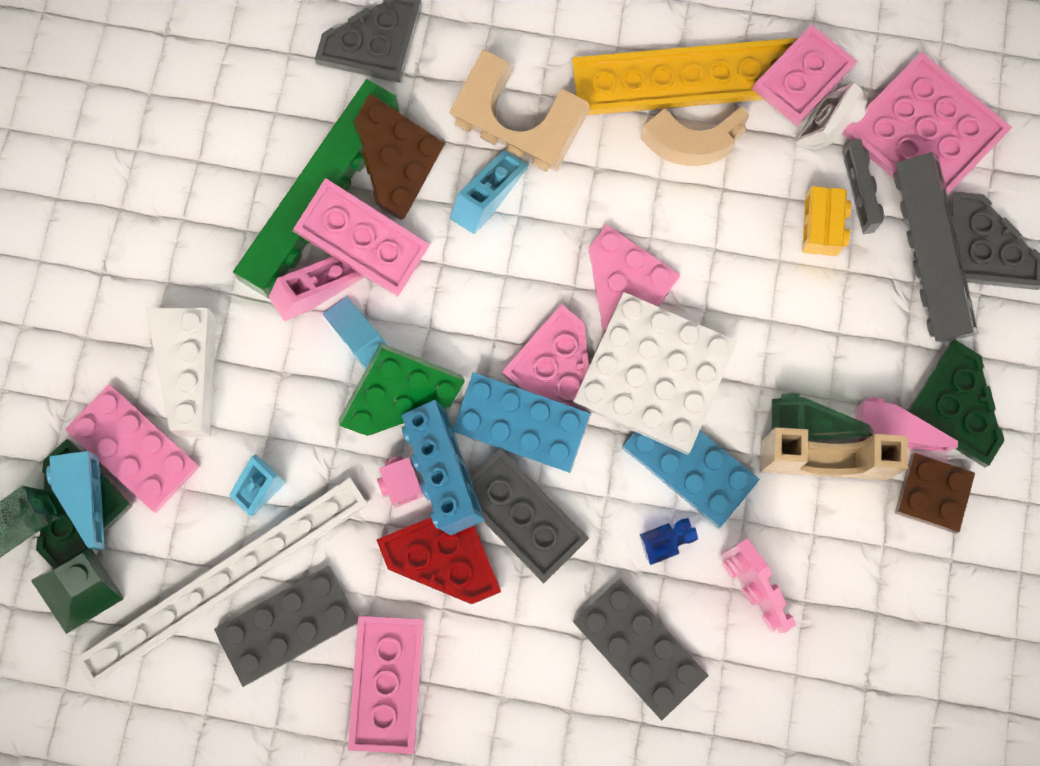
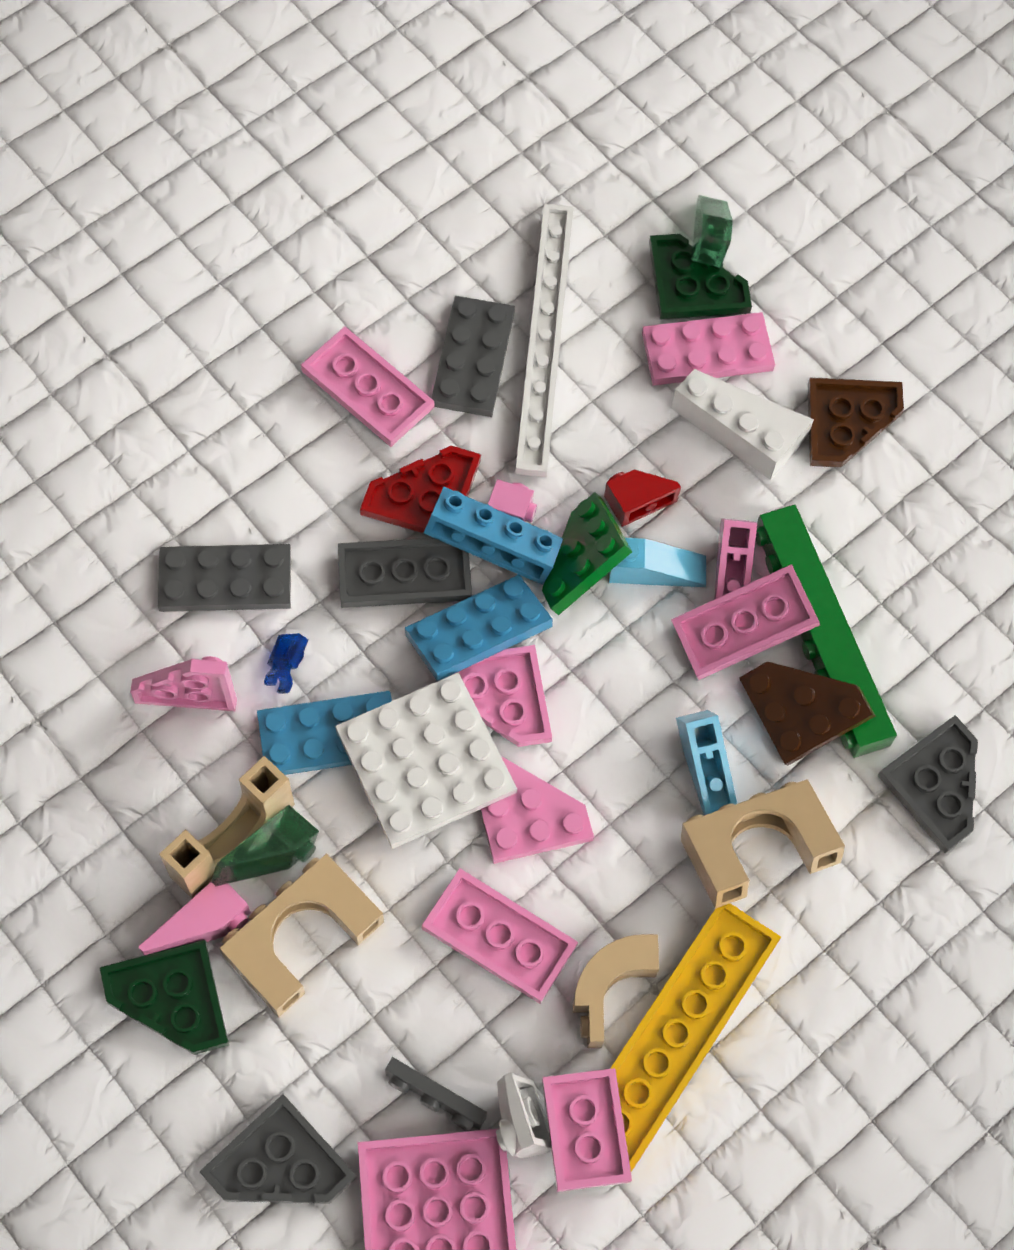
camera: 125 degrees right, 10 degrees down
dark green slope [31,547,124,634] -> none
medium azure slope [46,451,105,551] -> none
medium azure slope [229,454,286,517] -> none
yellow brick [802,186,852,256] -> none
dark grey brick [893,152,979,342] -> none
reddish brown plate [895,453,975,534] -> none
none -> tan arch [219,853,384,1018]
none -> bright pink plate [422,868,578,1004]
none -> red slope [604,469,681,527]
none -> reddish brown plate [808,378,904,468]

